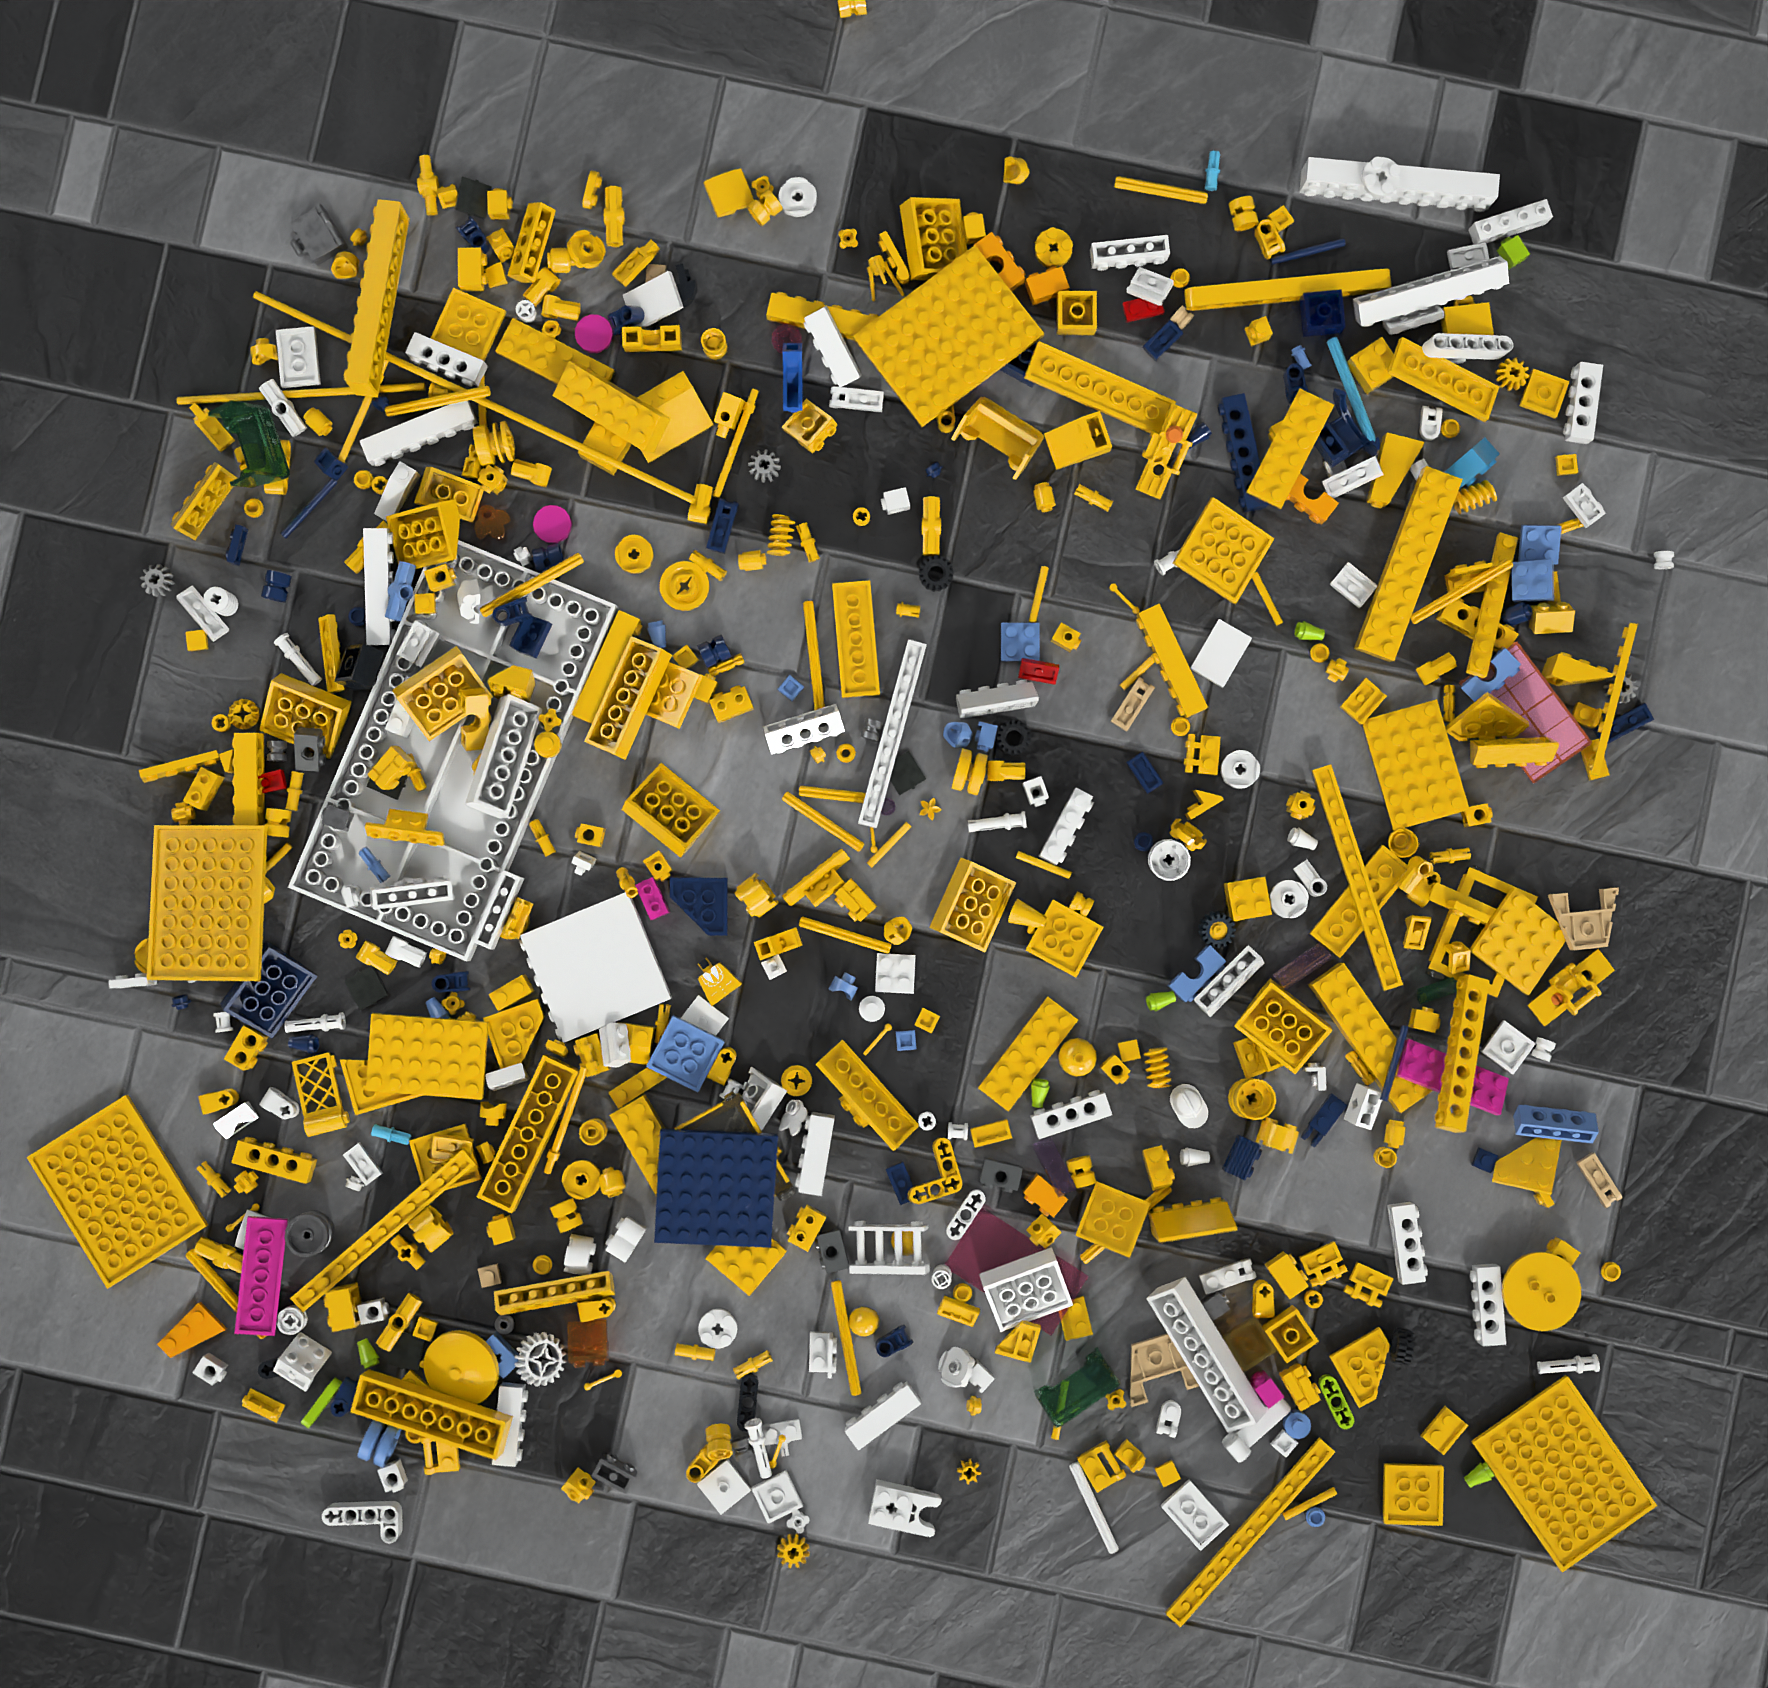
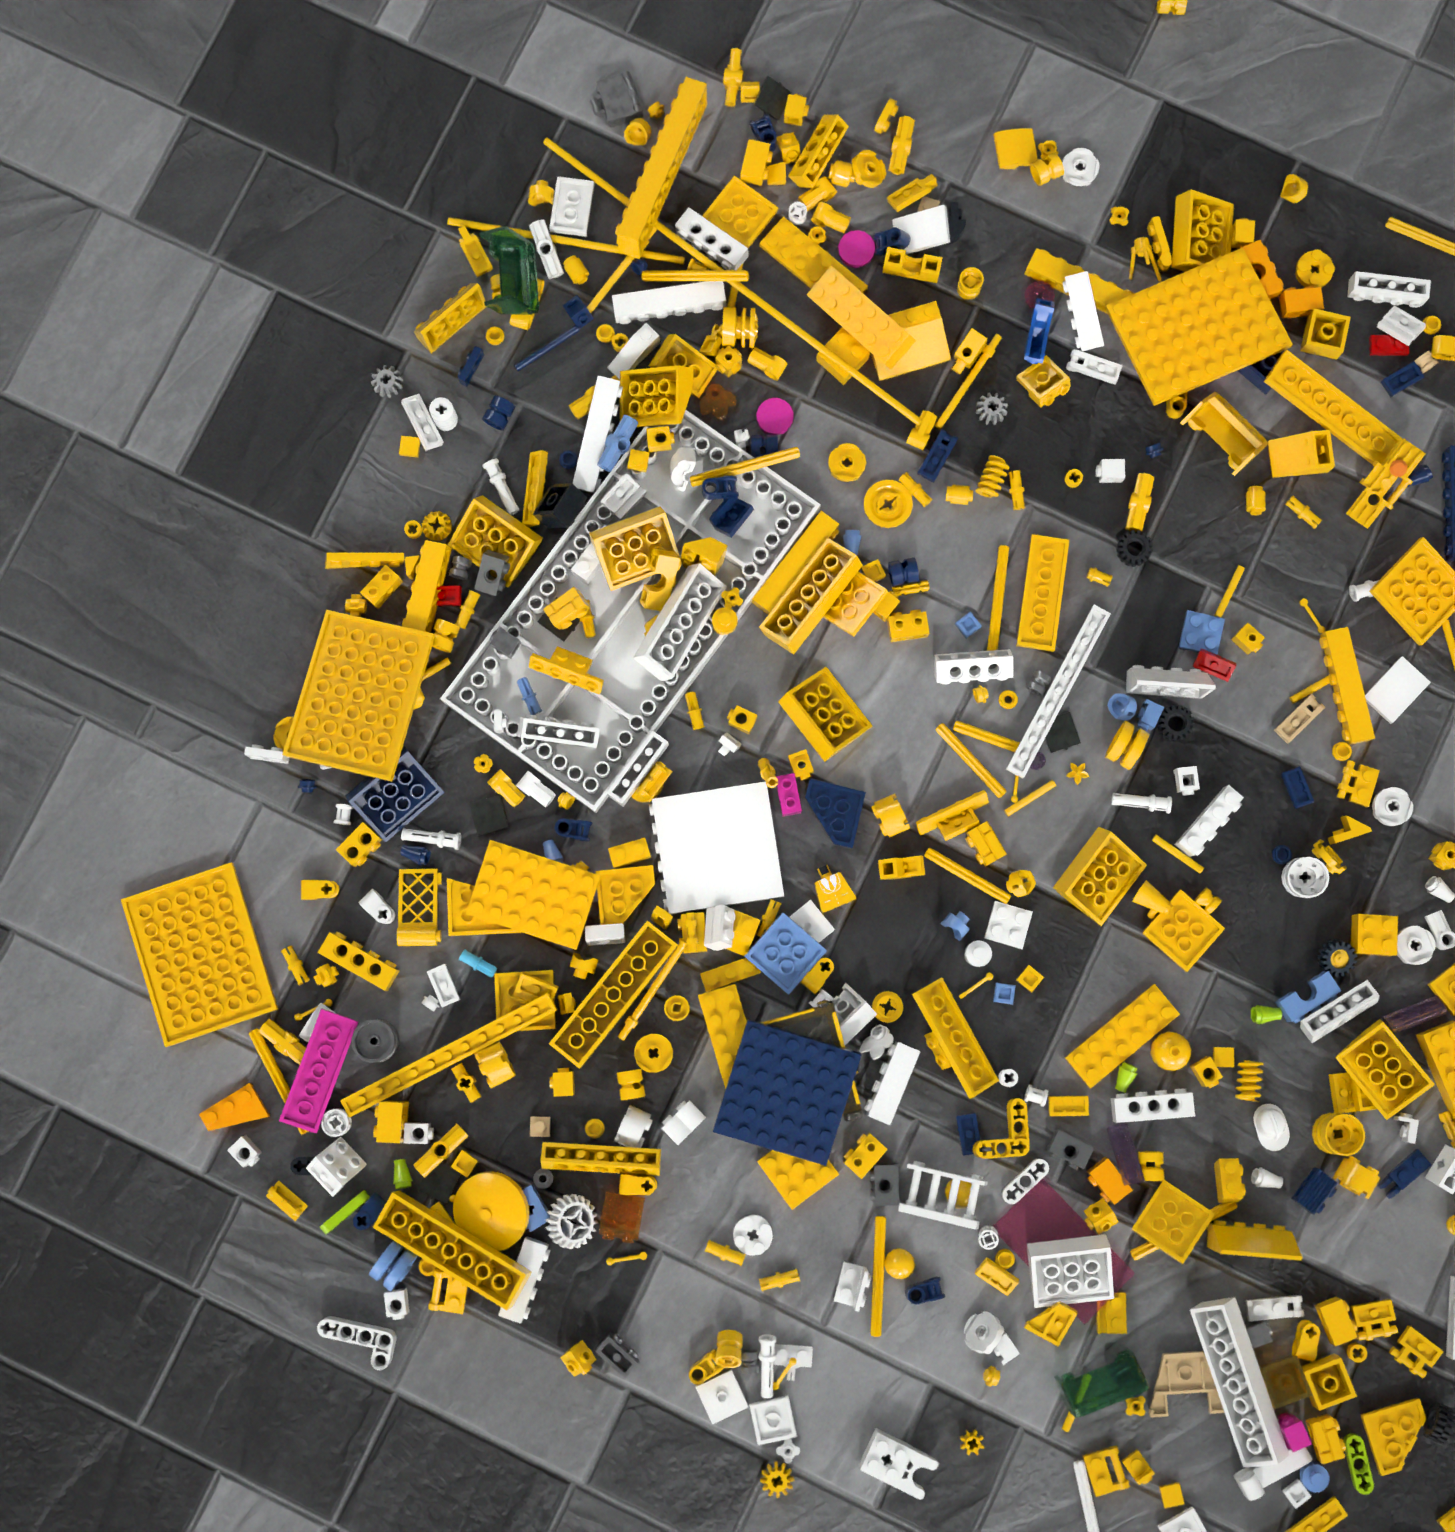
camera: 20 degrees right, 5 degrees down
slope [213,1101,259,1139] -> none
yellow plate [442,992,465,1015] -> none
yellow head [598,1167,626,1198] -> none
black beam [737,1373,759,1432] -> none
white tile [762,954,787,980] -> none
white brick [844,1381,921,1450] -> none
yellow piece [987,761,1025,781] -> none
white plate [1156,1400,1181,1438] -> none

